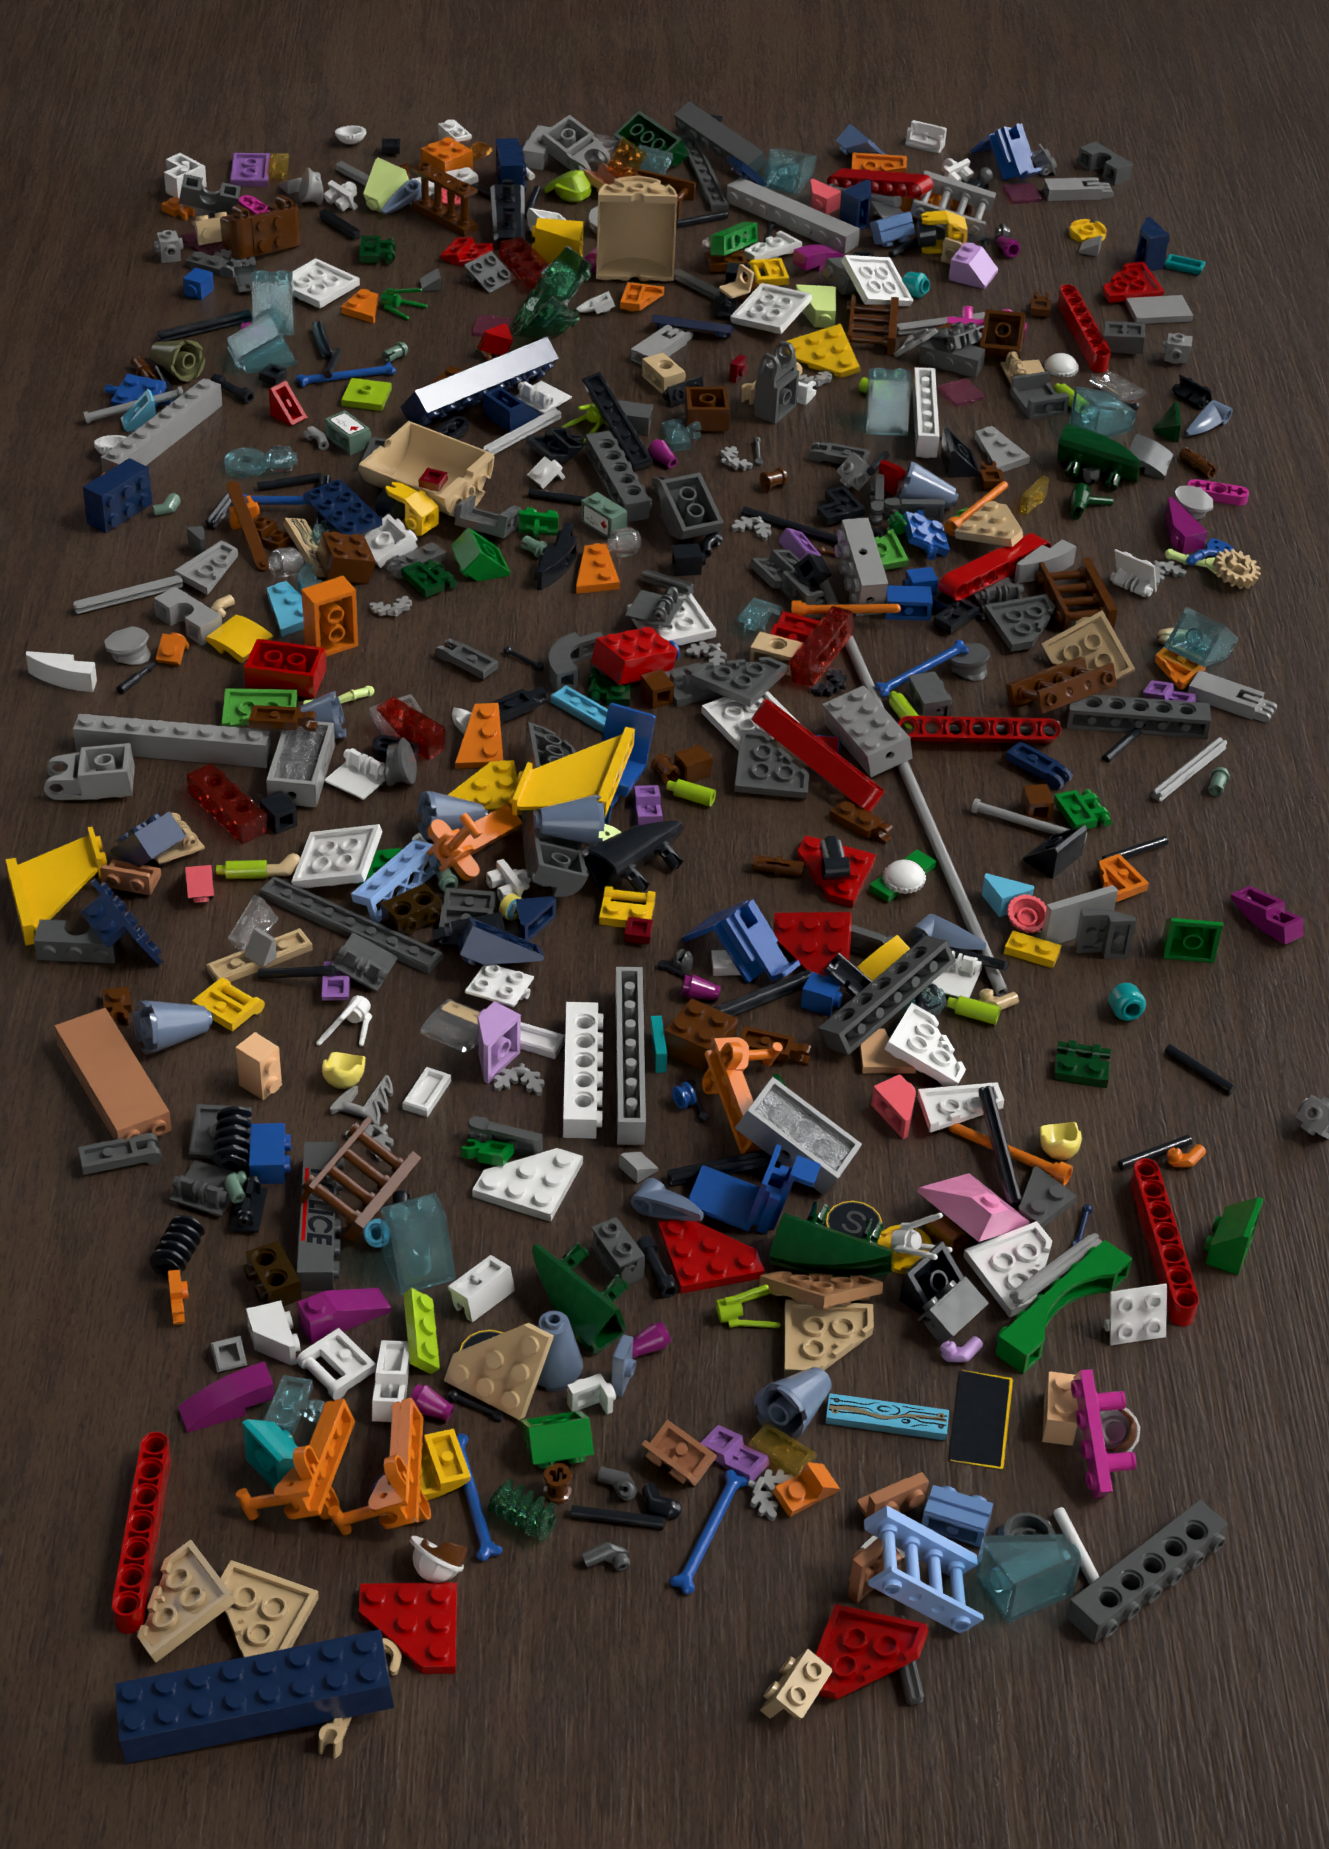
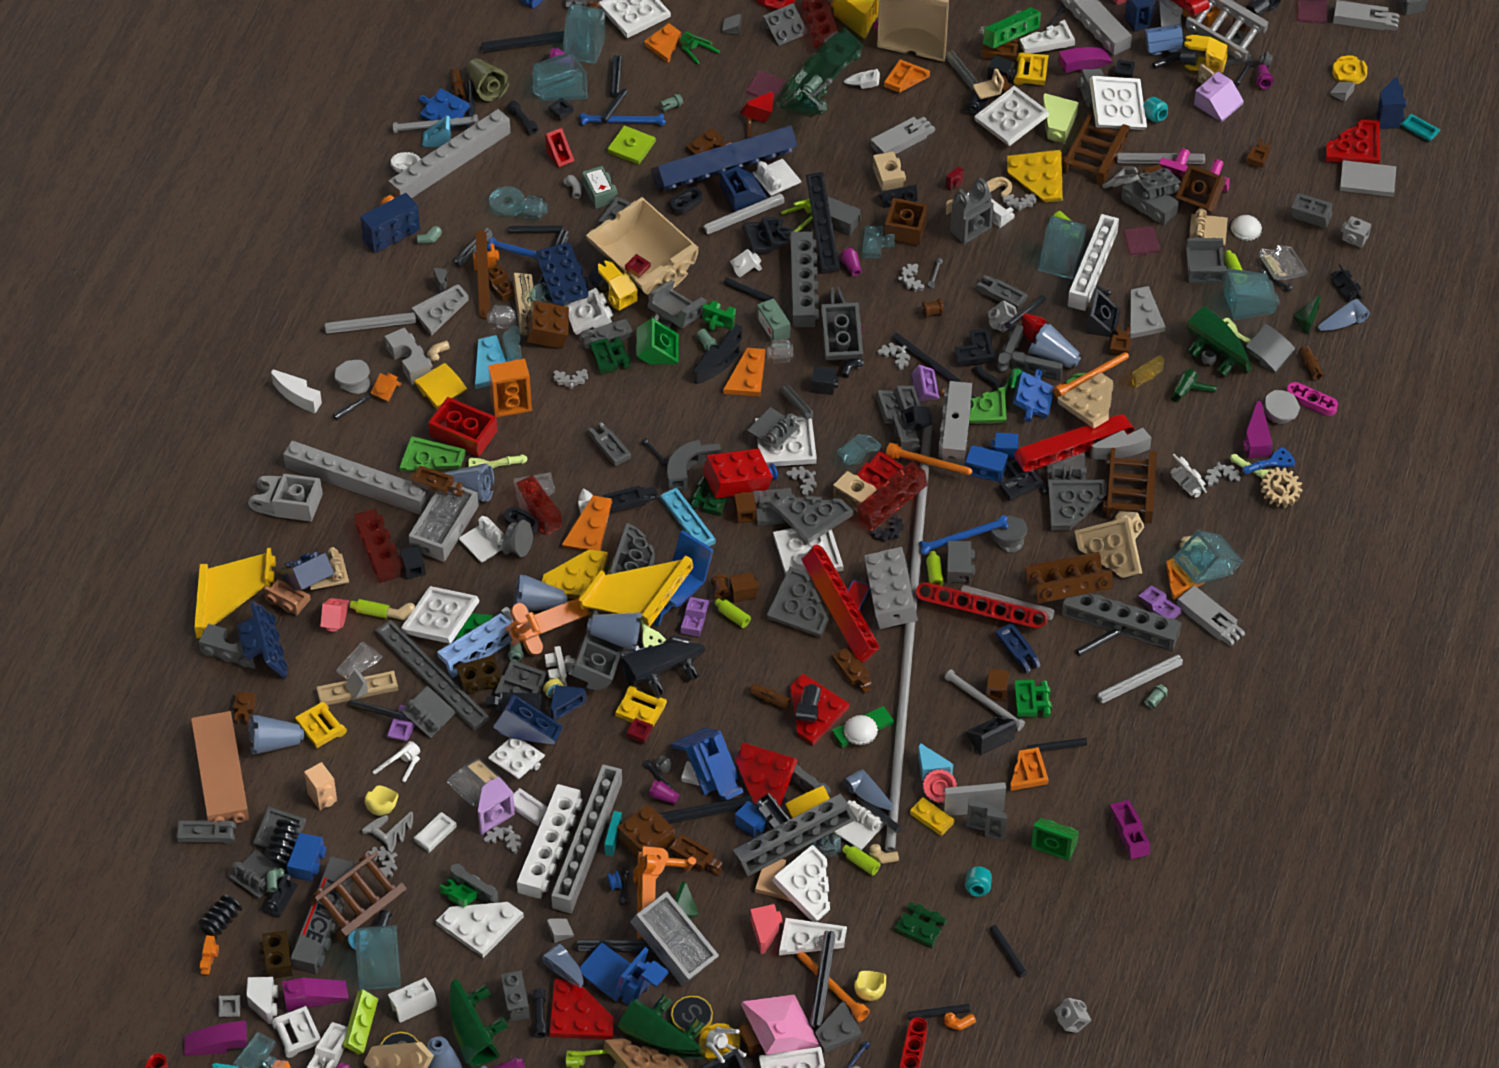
camera: 20 degrees right, 10 degrees up
dark blue plate [652,314,733,338] -> none
red beam [1057,284,1111,373] -> none

